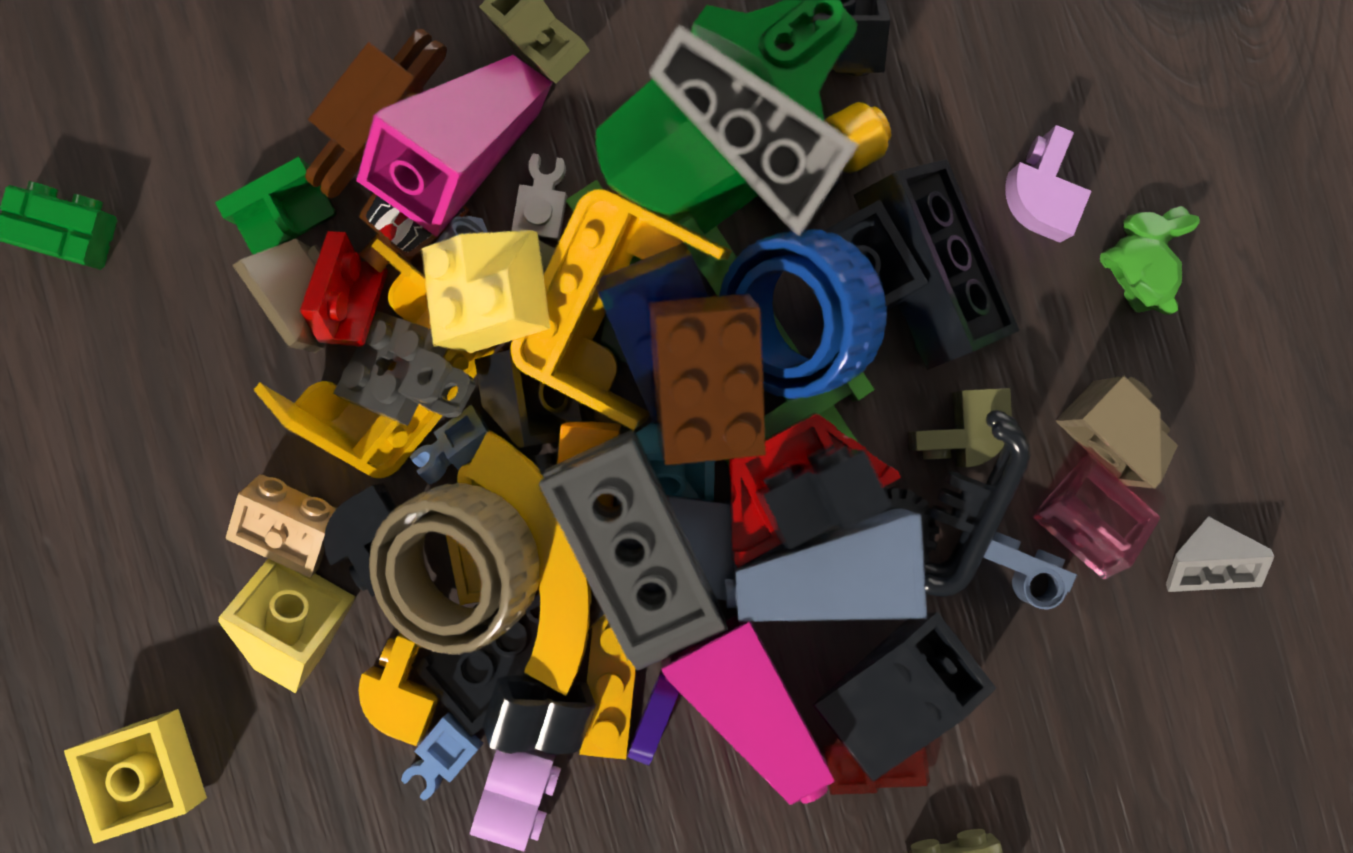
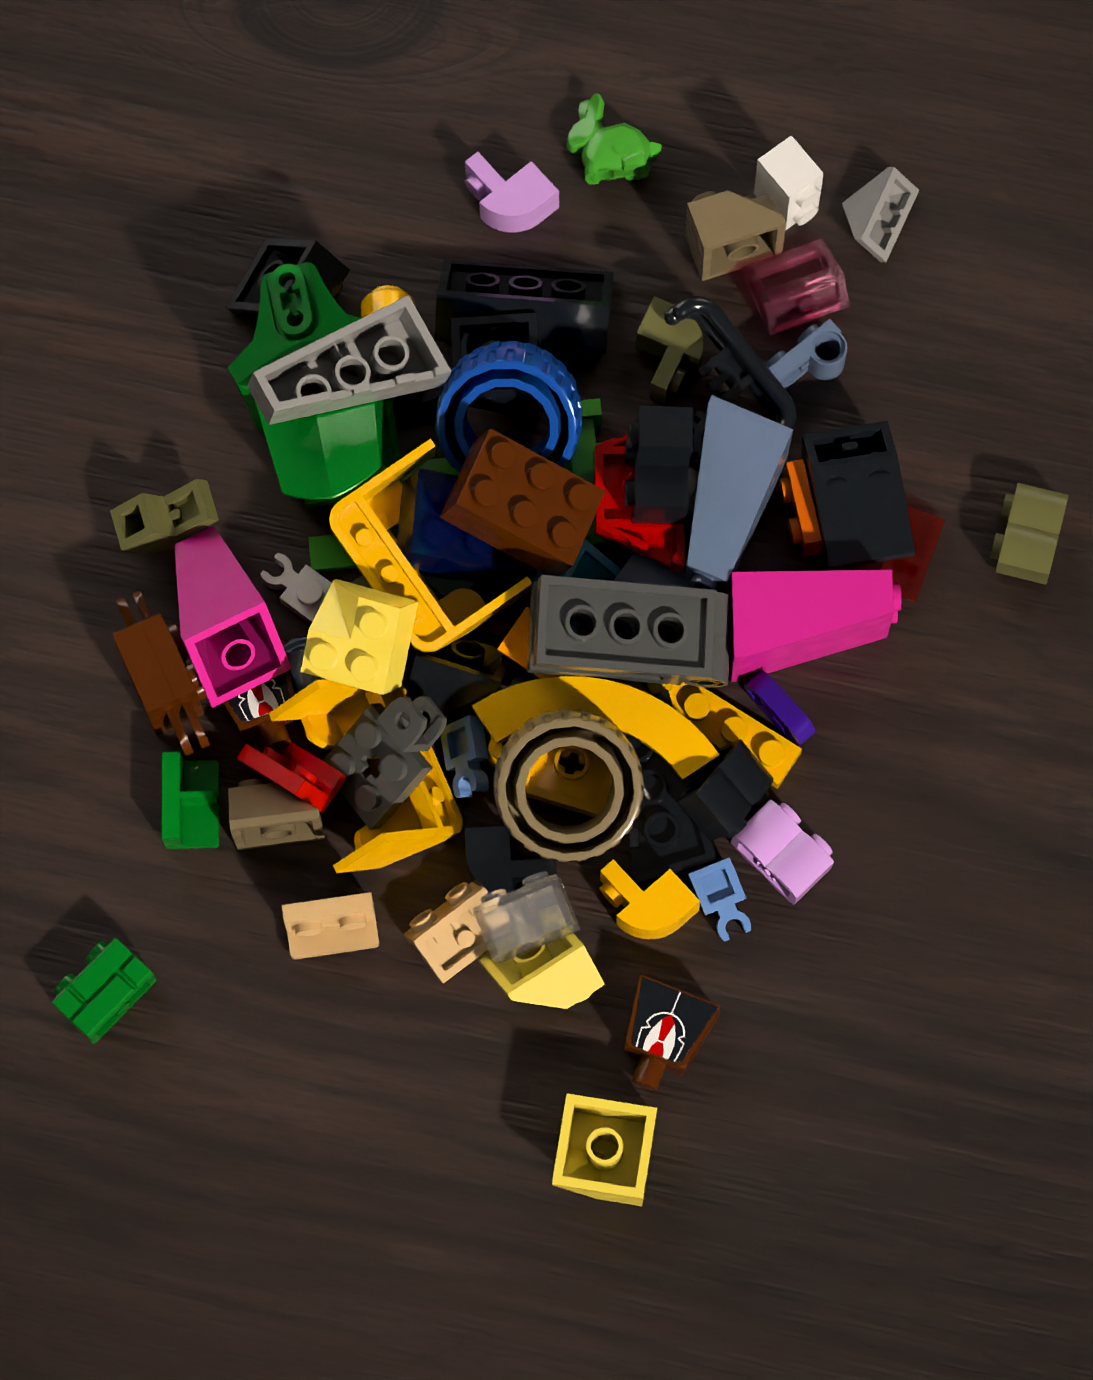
camera: 60 degrees left, 15 degrees down
none -> tan bracket [282,892,379,960]
none -> clear brick [473,872,580,963]
none -> torso [624,974,721,1091]
none -> white brick [754,135,823,231]
none -> orange plate [779,459,822,557]

